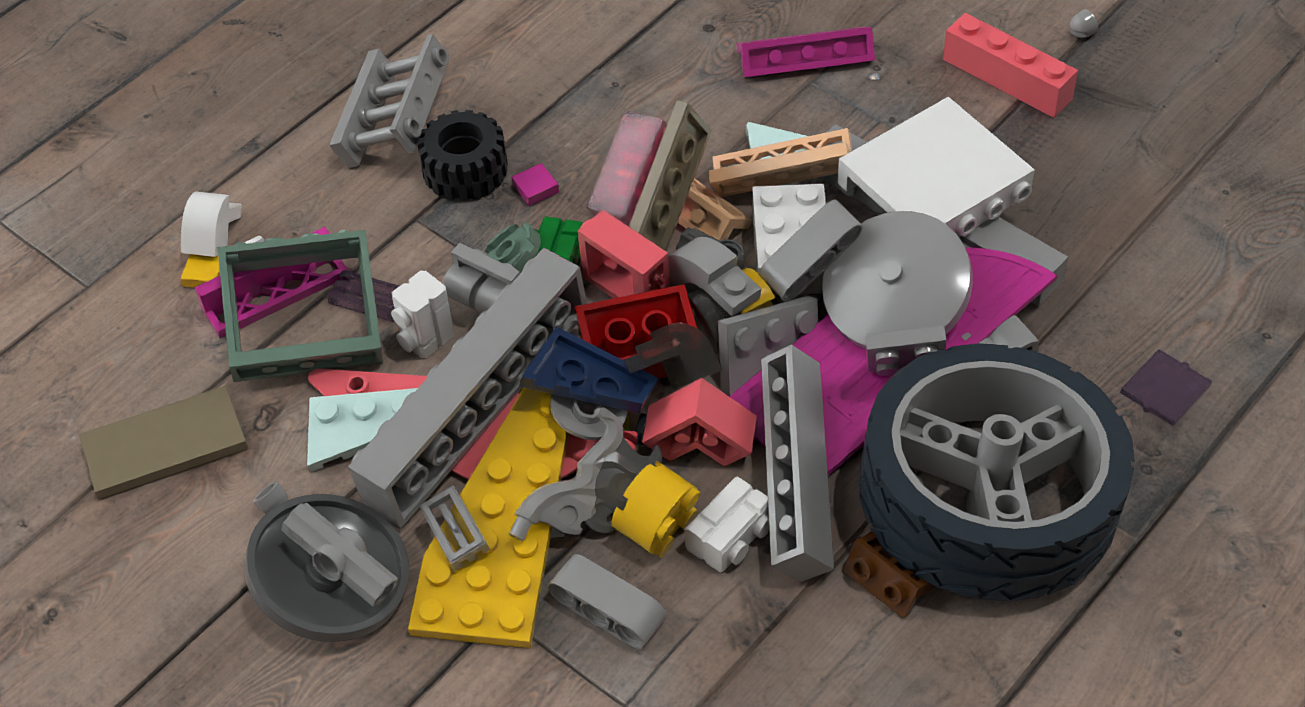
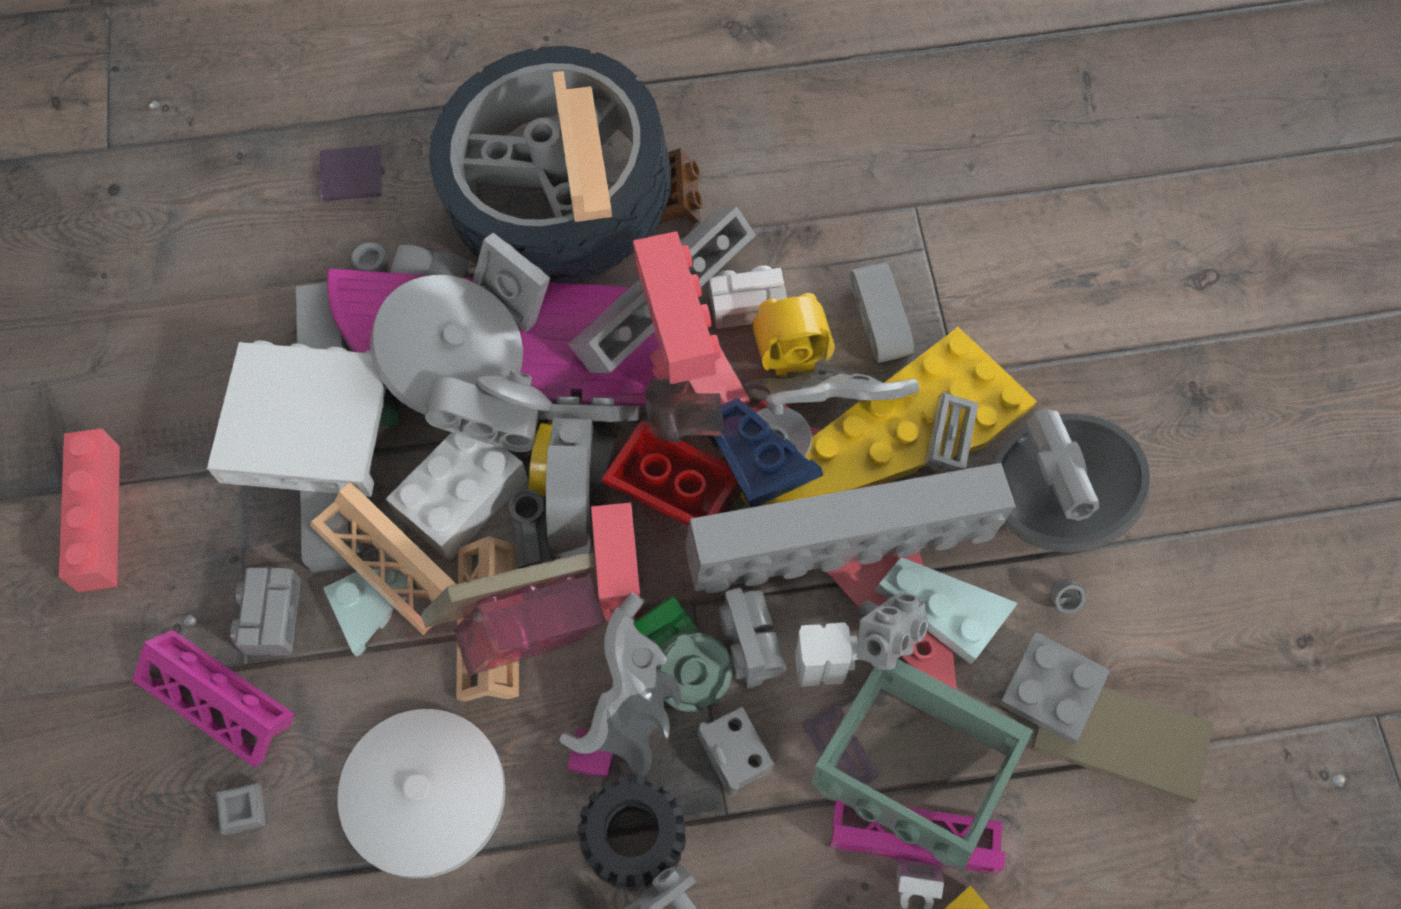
camera: 140 degrees left, 15 degrees up
none -> light grey tile [216,783,266,836]
none -> light grey brick [231,568,301,656]
none -> white dish [337,709,506,878]
none -> light grey tile [351,242,389,272]
none -> light grey dish [477,370,552,411]
none -> light nougat fence [553,71,612,222]
none -> piece [560,592,681,779]
none -> coral brick [633,231,721,384]
none -> light grey piece [697,707,775,796]
none -> light grey brick [857,593,928,670]
none -> light grey plate [999,632,1110,744]

